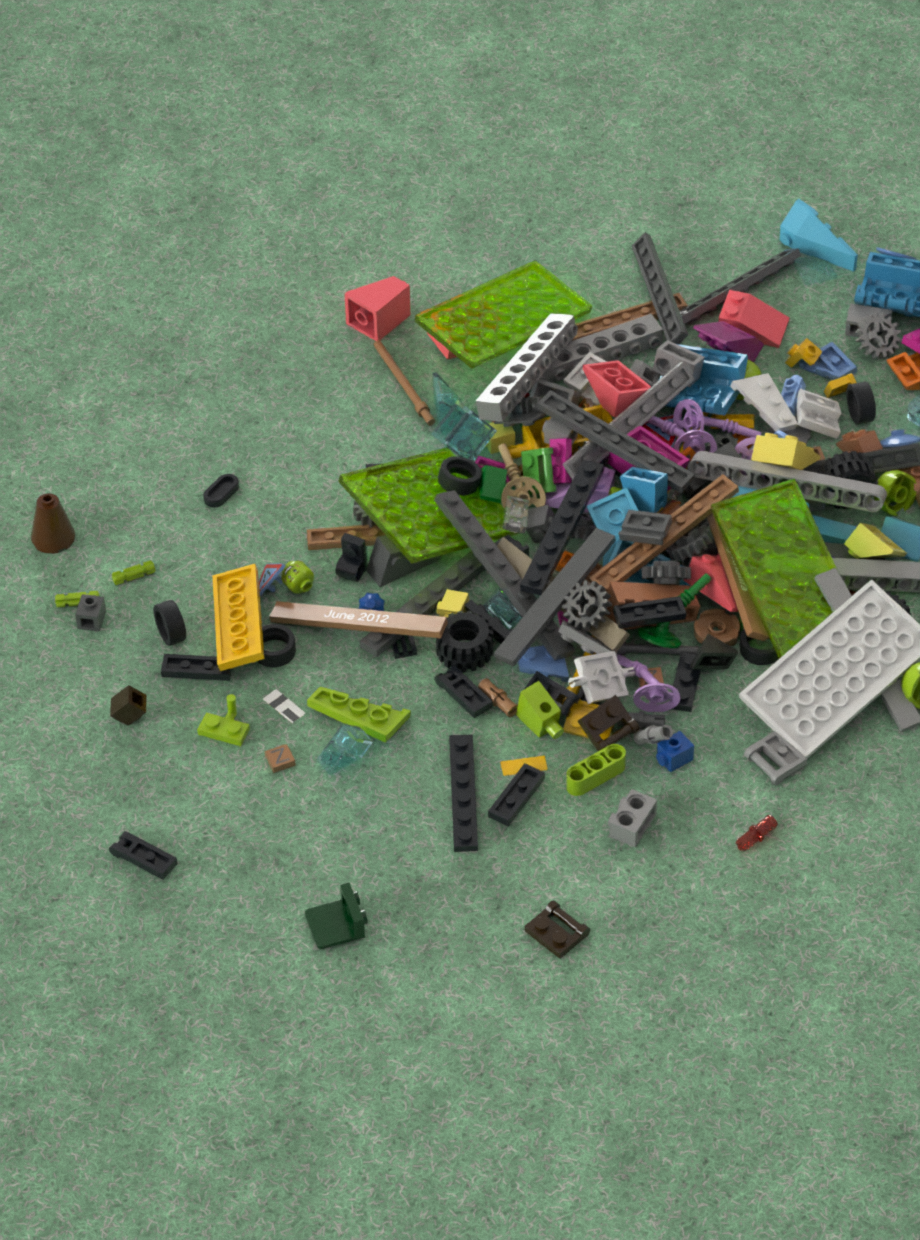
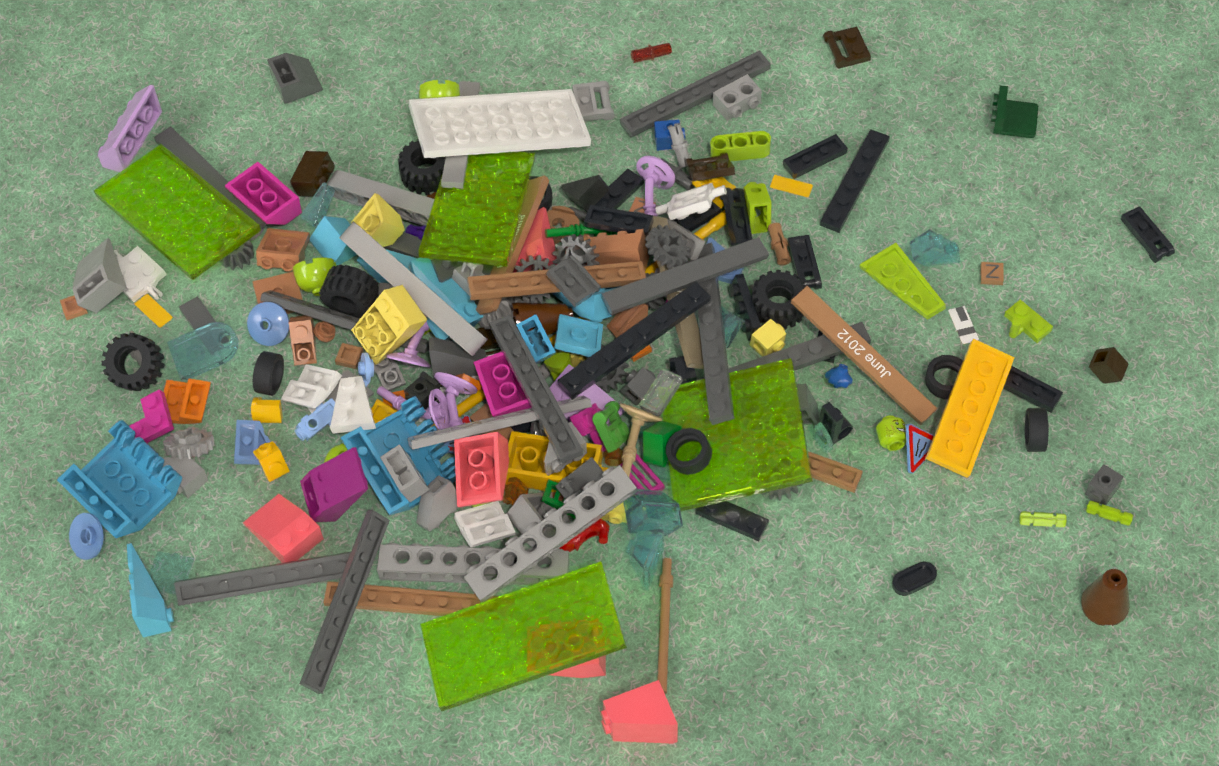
camera: 150 degrees left, 10 degrees up
none -> dark grey plate [620,50,771,138]

